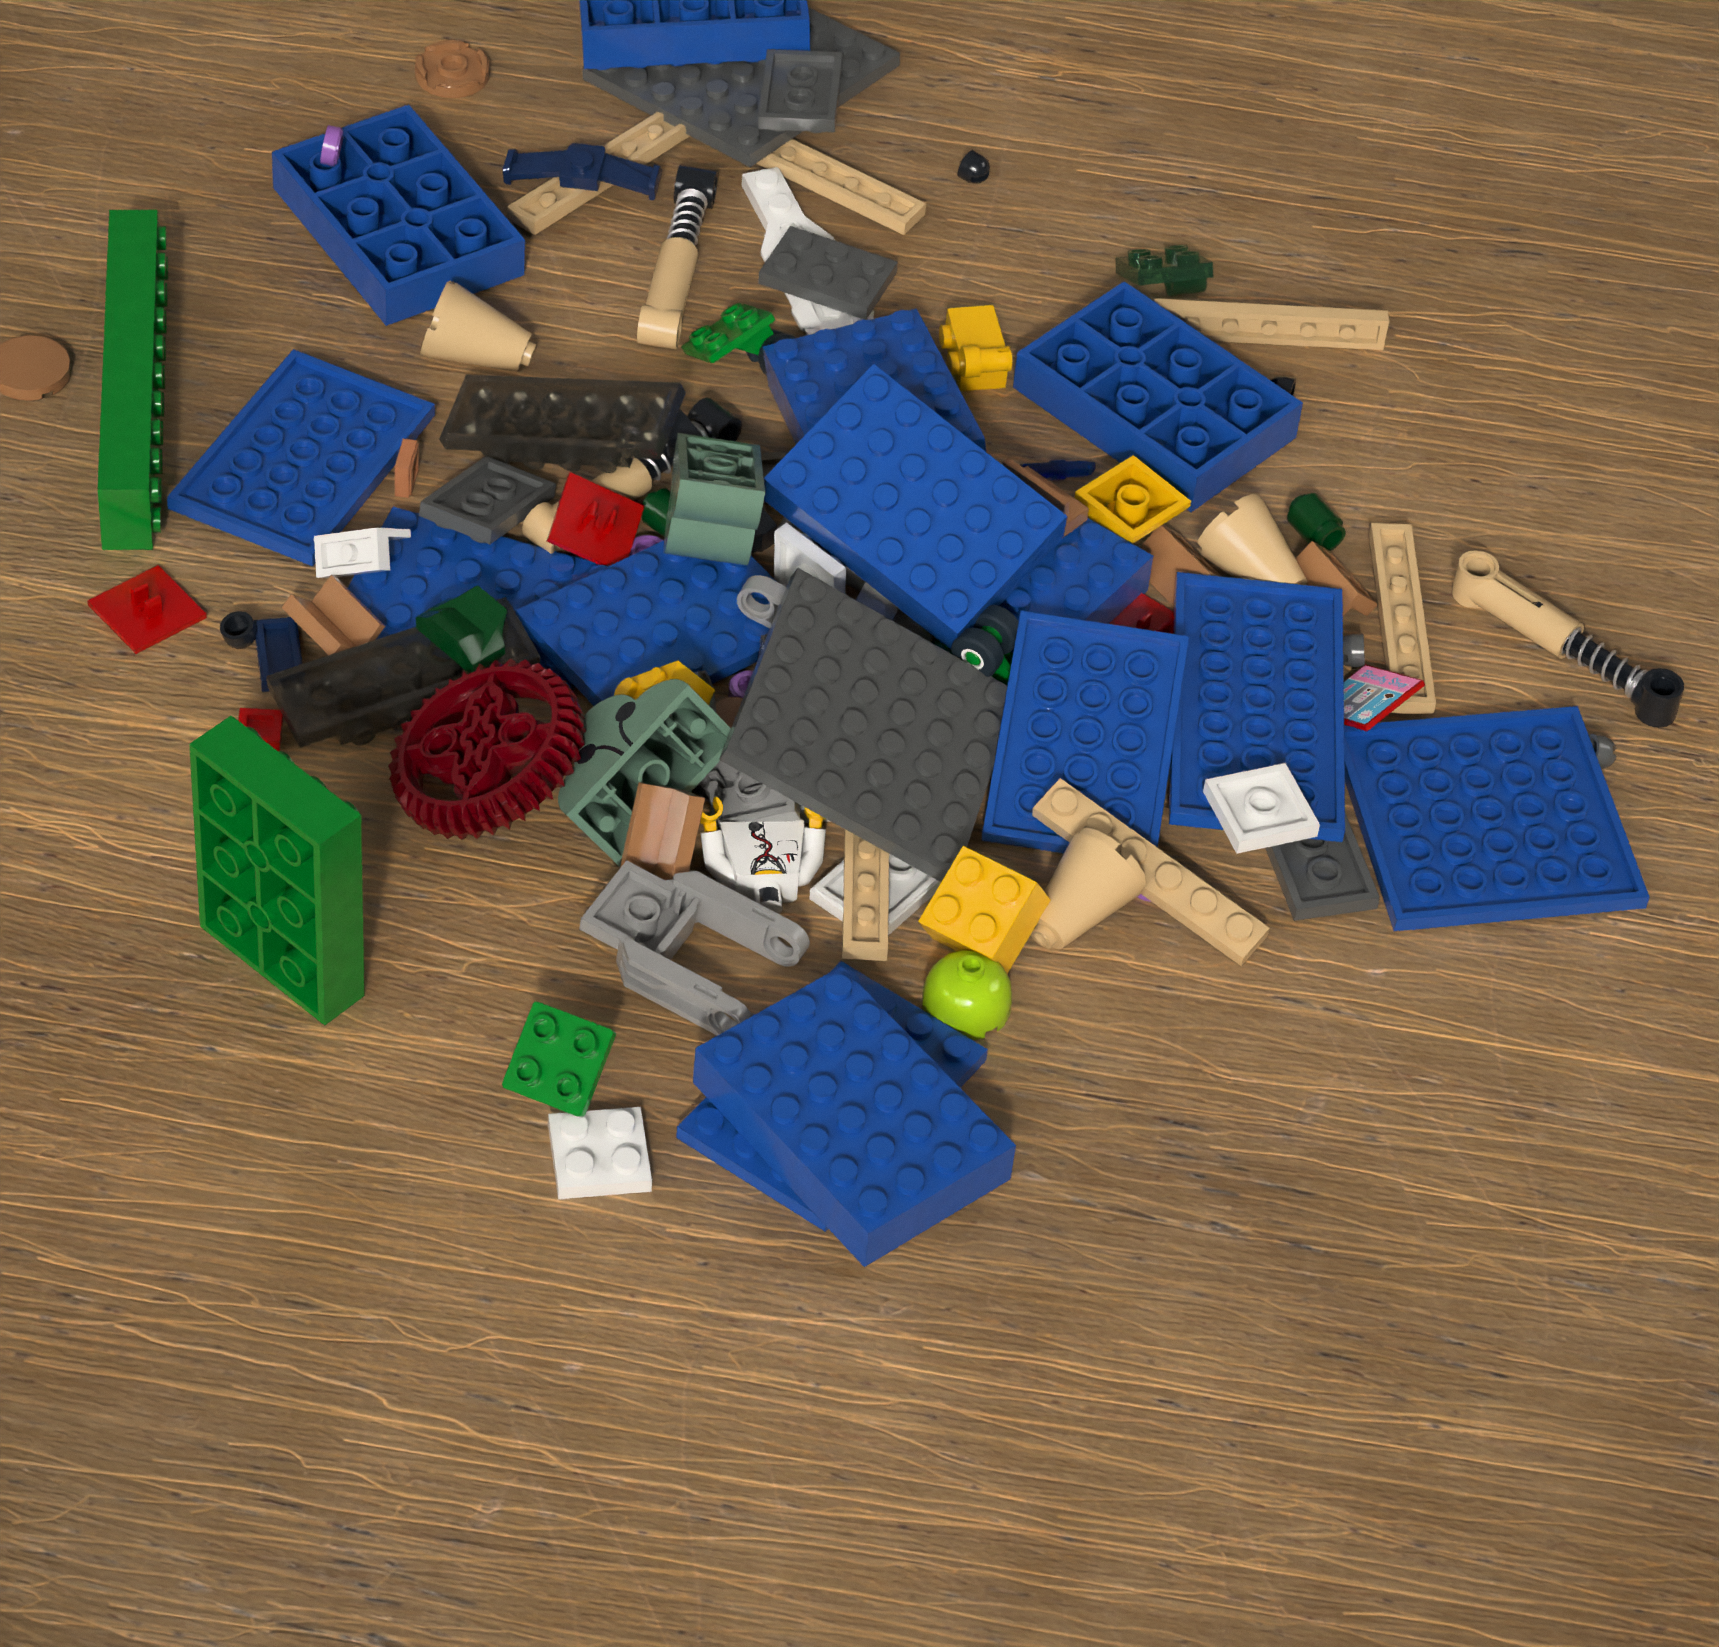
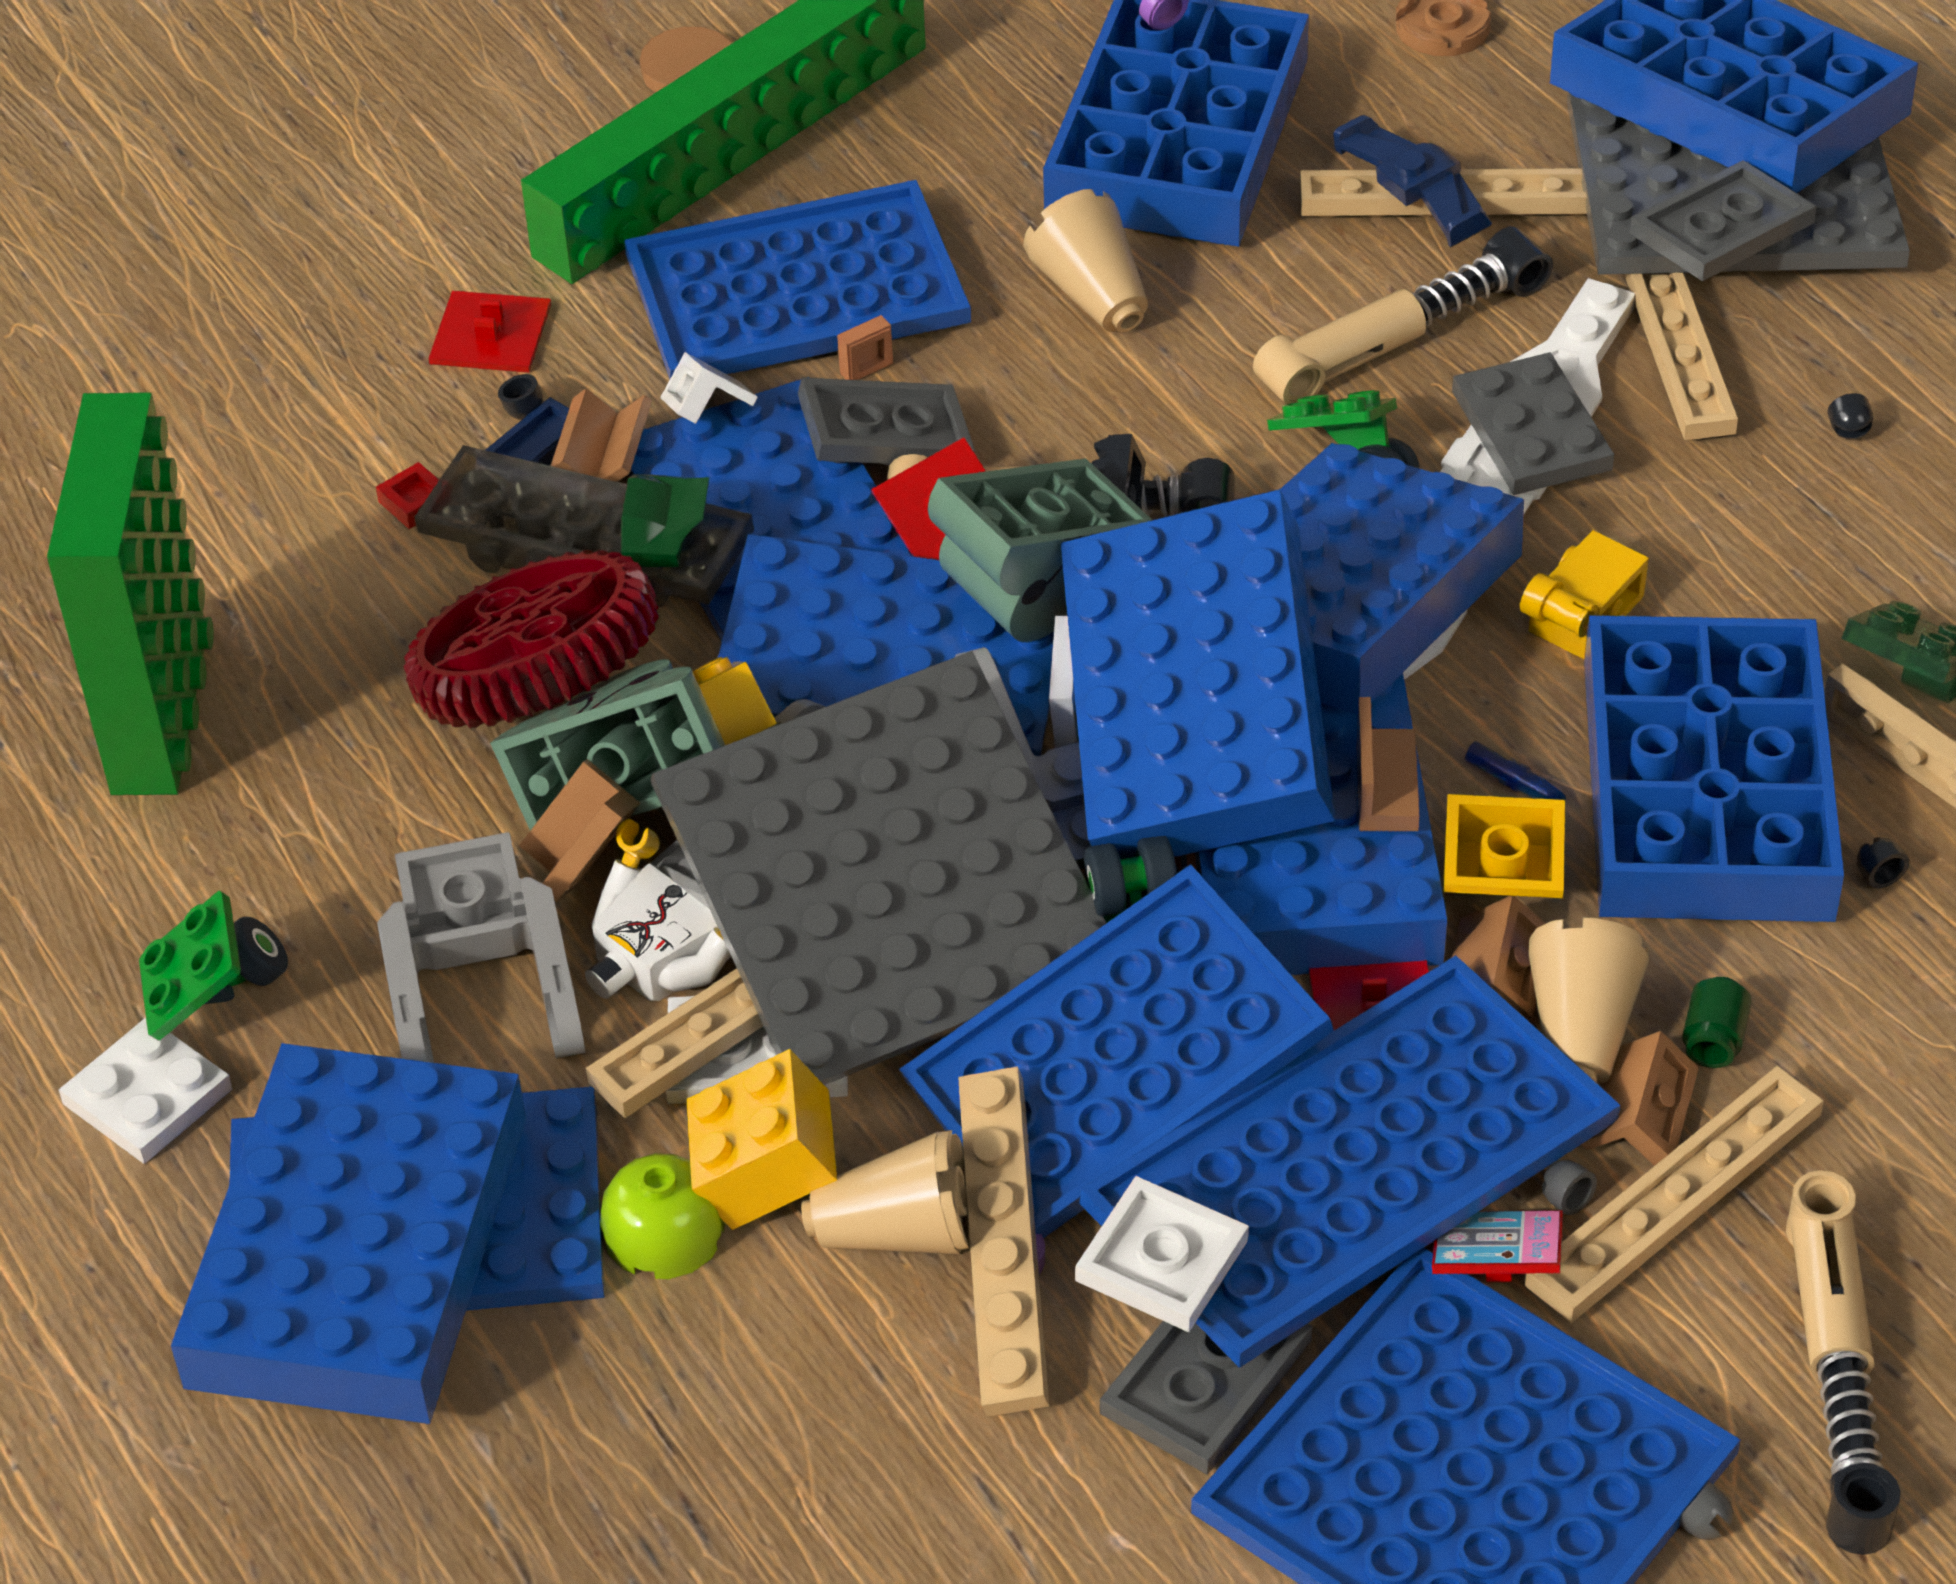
camera: 55 degrees right, 0 degrees up
clear smoke plate [439,374,686,473] -> none

